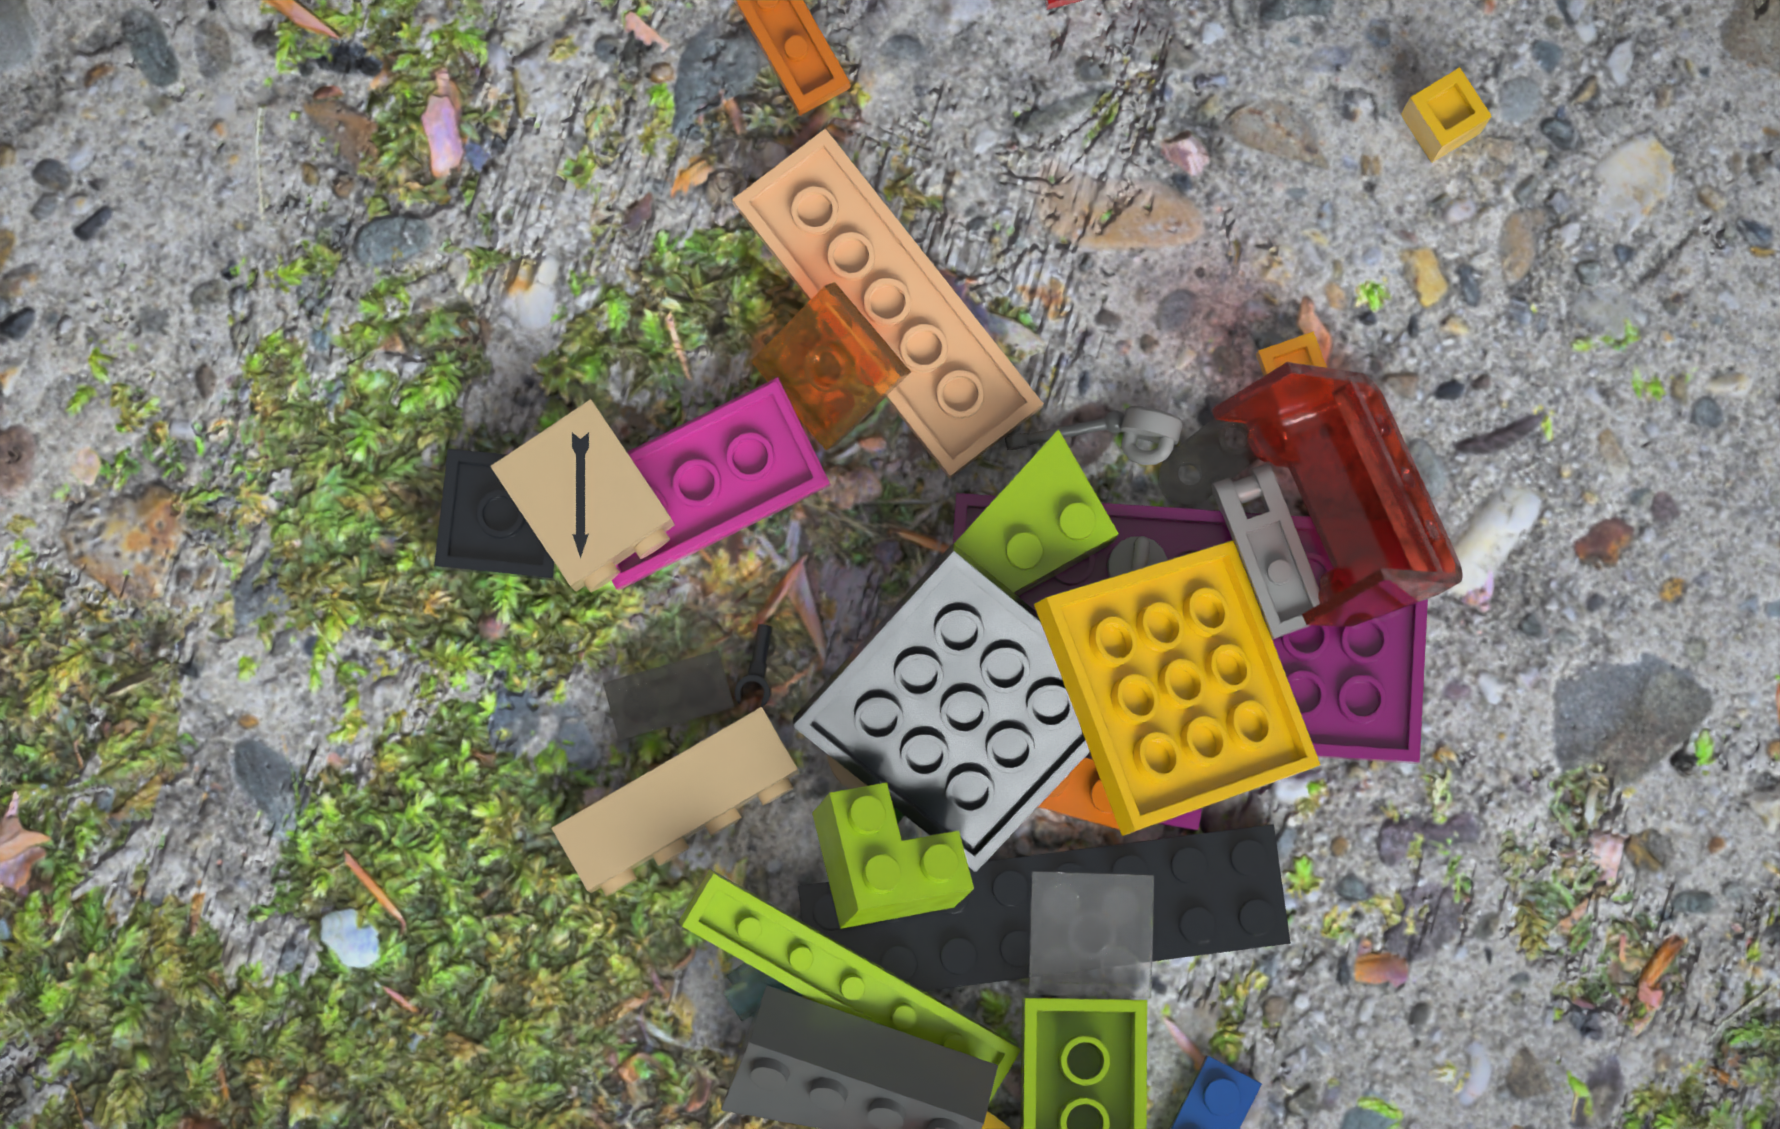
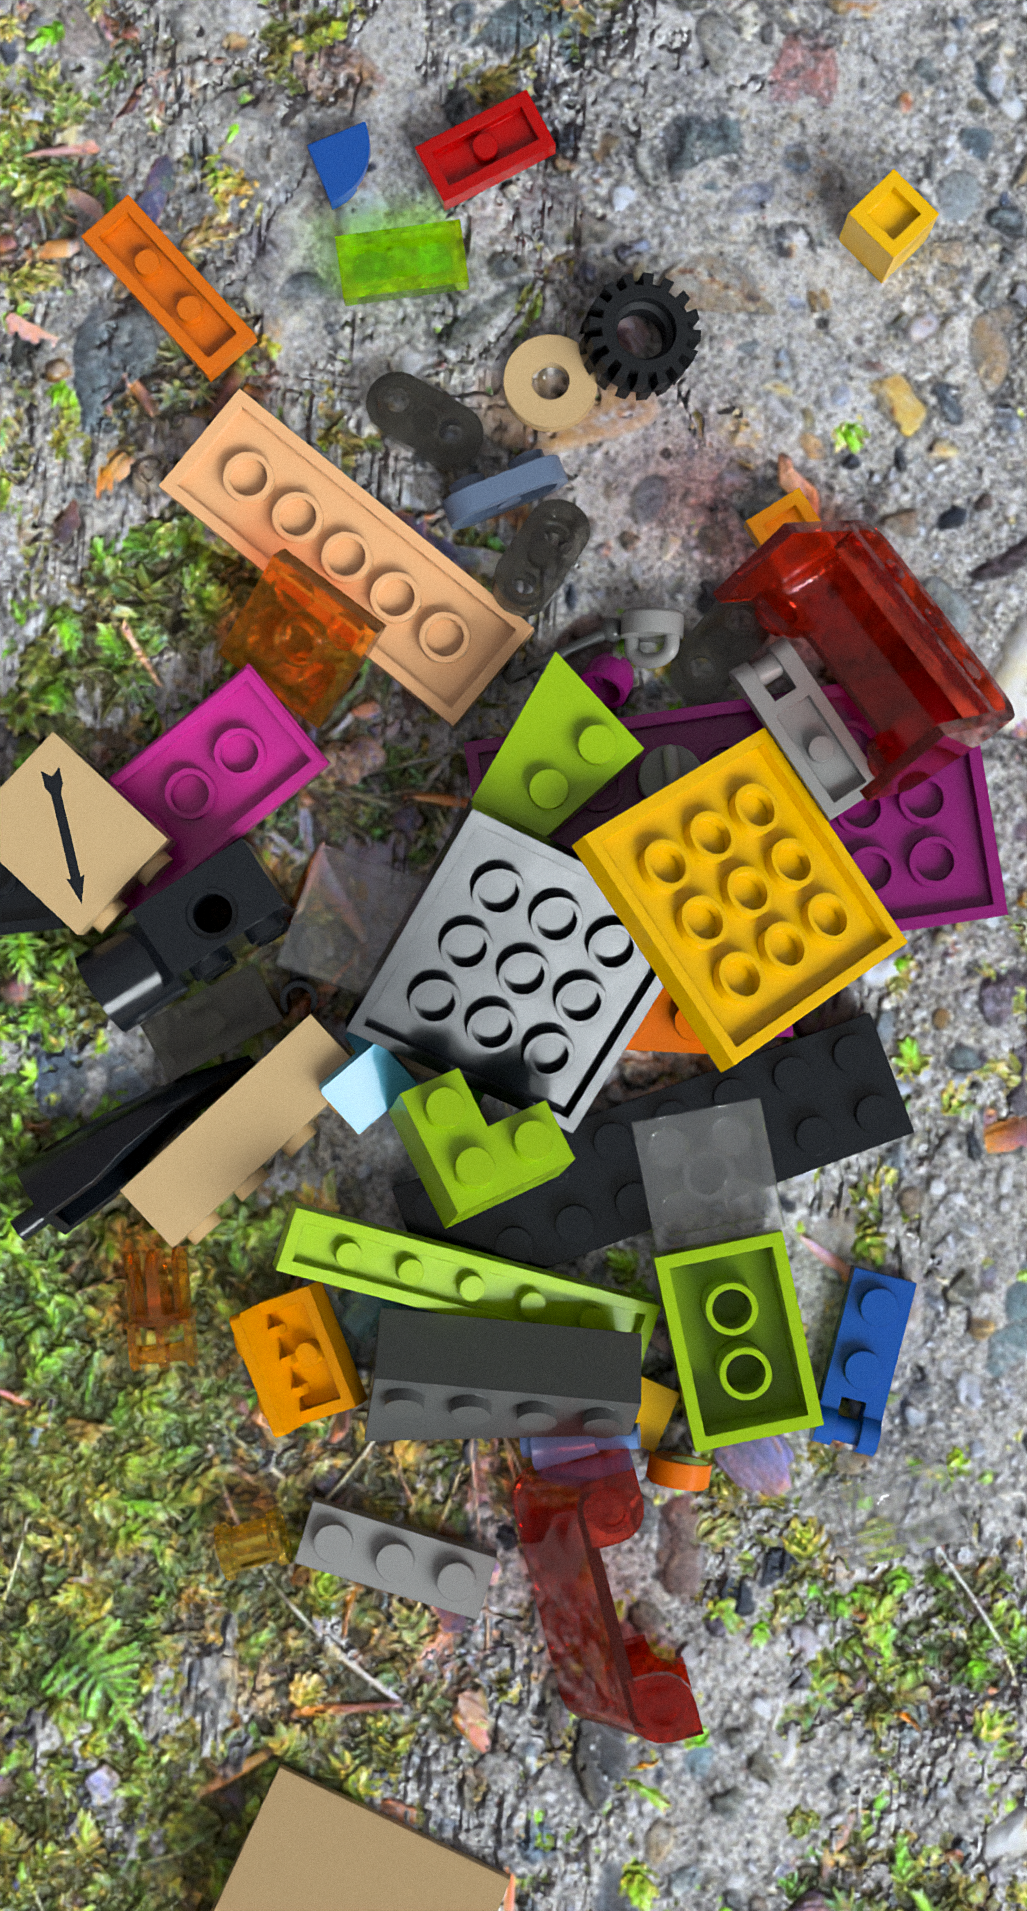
camera: 10 degrees left, 5 degrees up
none -> black piece [10,1055,255,1241]
none -> black brick [75,838,297,1033]
none -> clear orange arm [123,1246,198,1372]
none -> light orange bracket [229,1281,368,1438]
none -> clear plate [276,843,423,995]
none -> panel [319,1032,418,1134]
none -> clear neon green plate [335,219,469,306]
none -> clear smoke plate [366,372,484,472]
none -> sand blue plate [442,449,568,530]
none -> clear smoke plate [491,499,590,616]
none -> tan piece [503,334,598,432]
none -> black tyre [579,272,701,401]
none -> magenta hinge [580,652,635,708]

